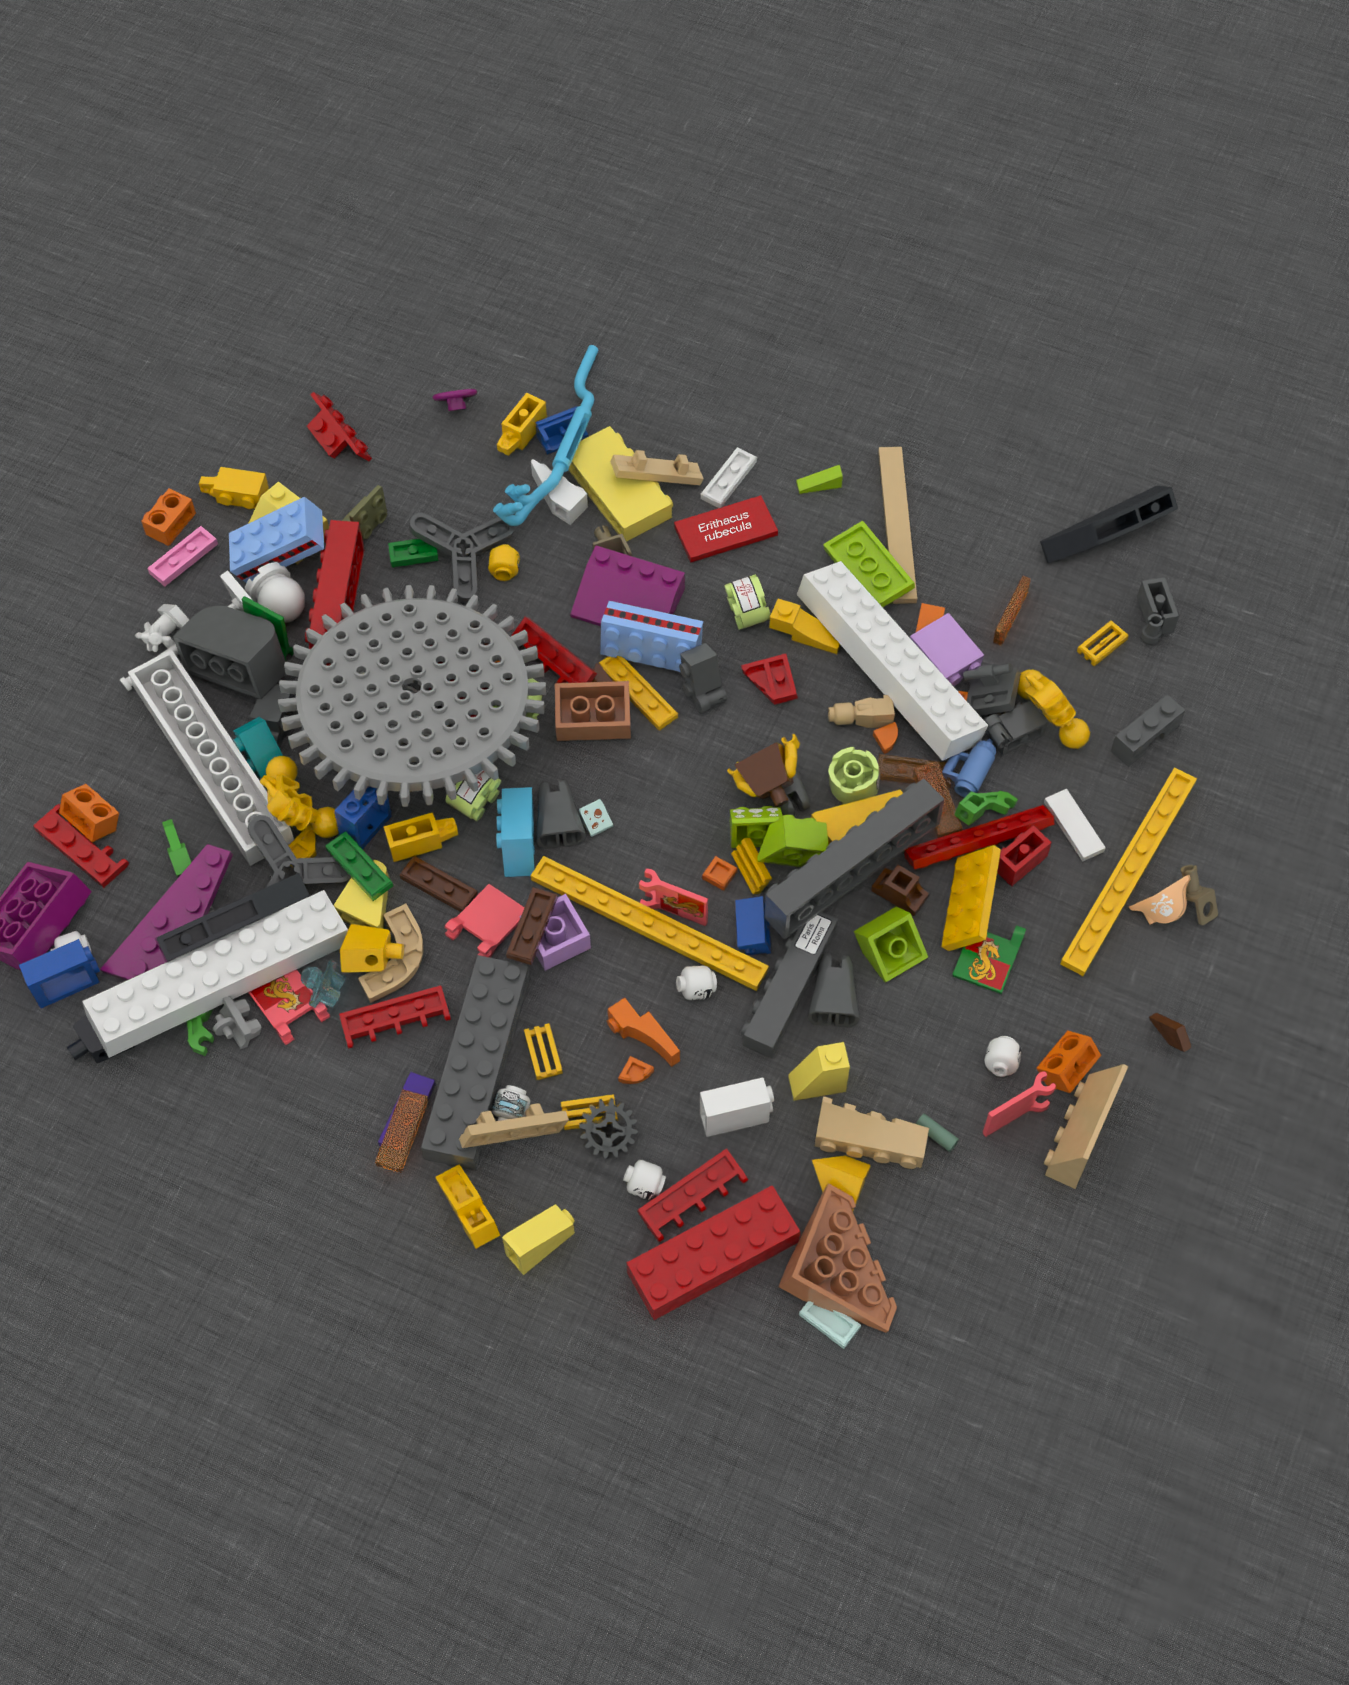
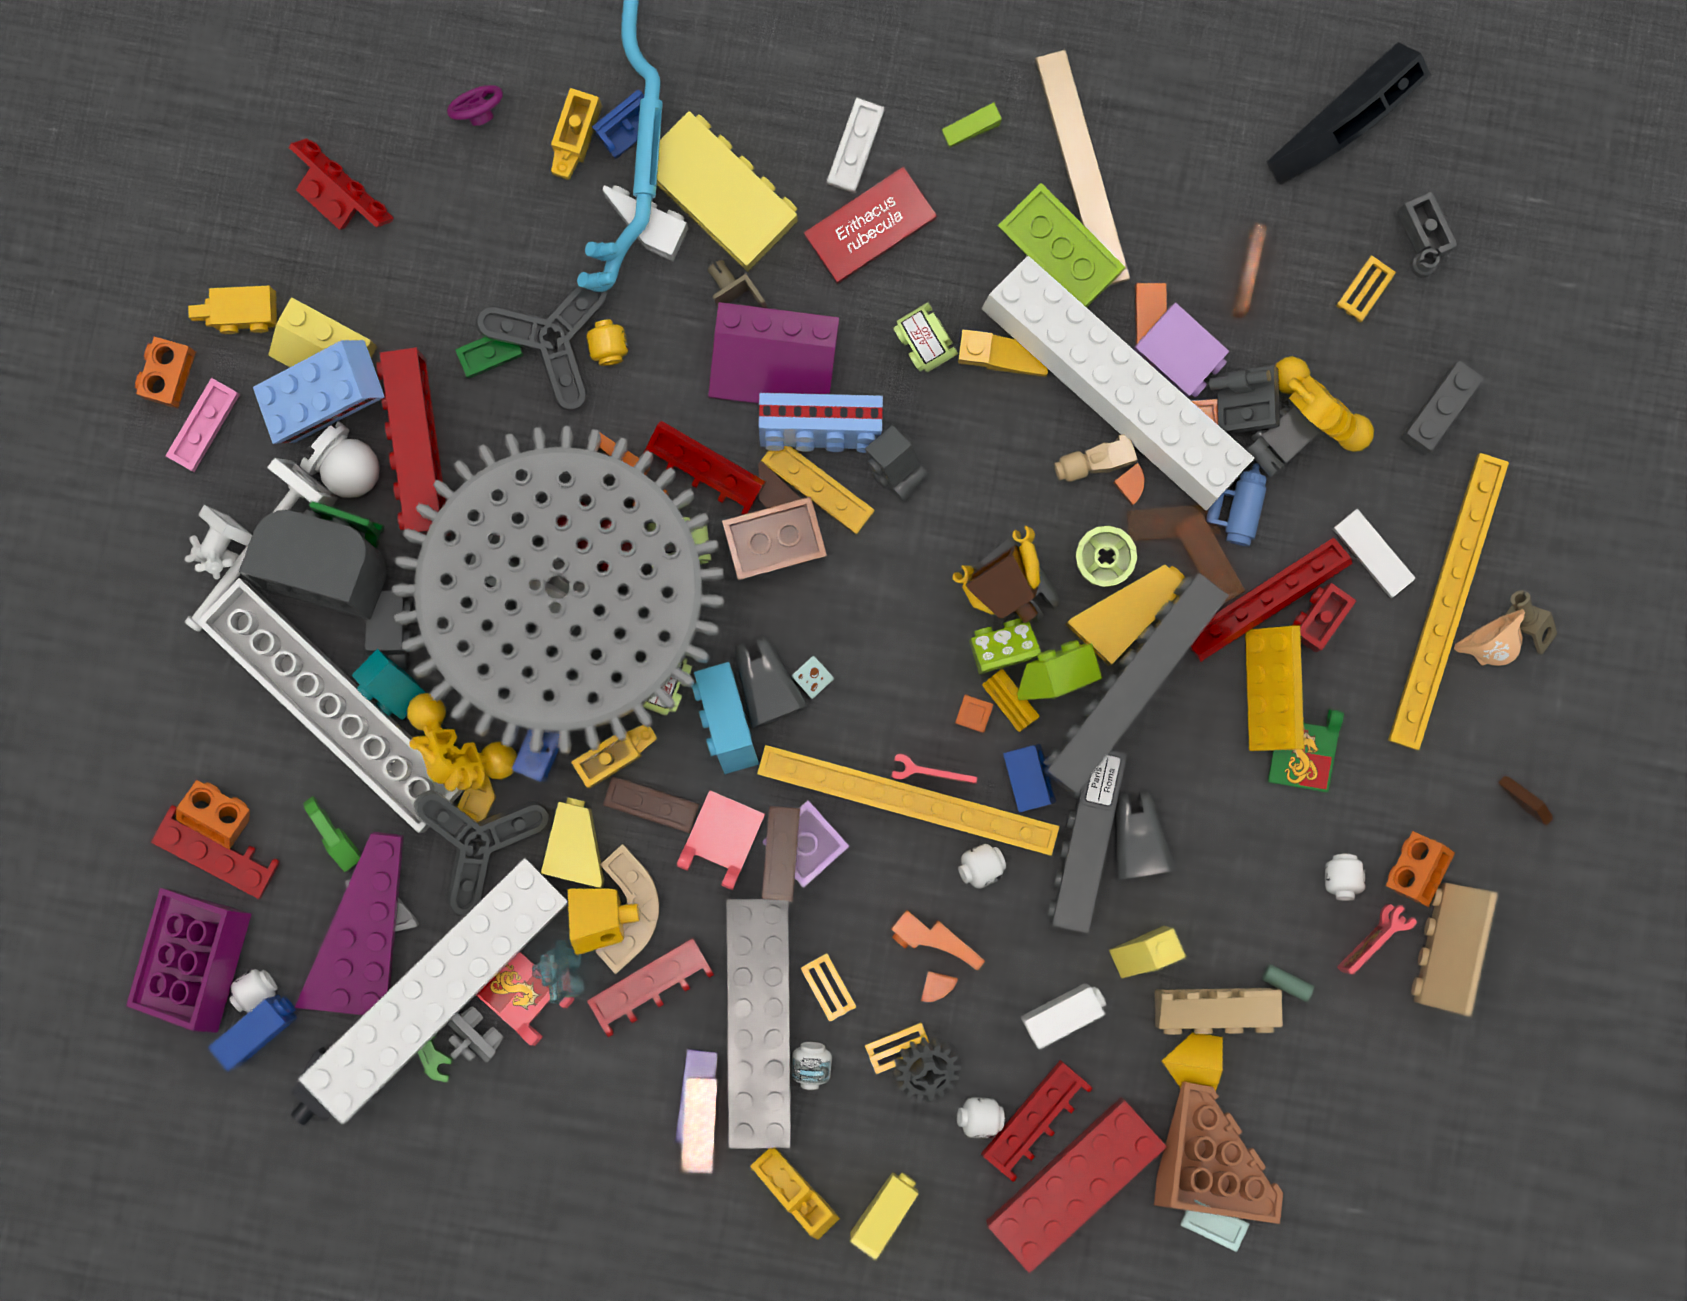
camera: 15 degrees left, 25 degrees up
black slope [155,873,310,962] -> none
green tile [325,831,393,901] -> none
olive bracket [342,485,388,540] -> none
tan hinge [459,1103,569,1148] -> none
tan hinge [610,450,704,485] -> none
red wing [741,654,798,705] -> none
lime slope [854,907,928,982] -> none
reddish brown brick [871,865,929,917] -> none
bright green piece [954,791,1018,826] -> none

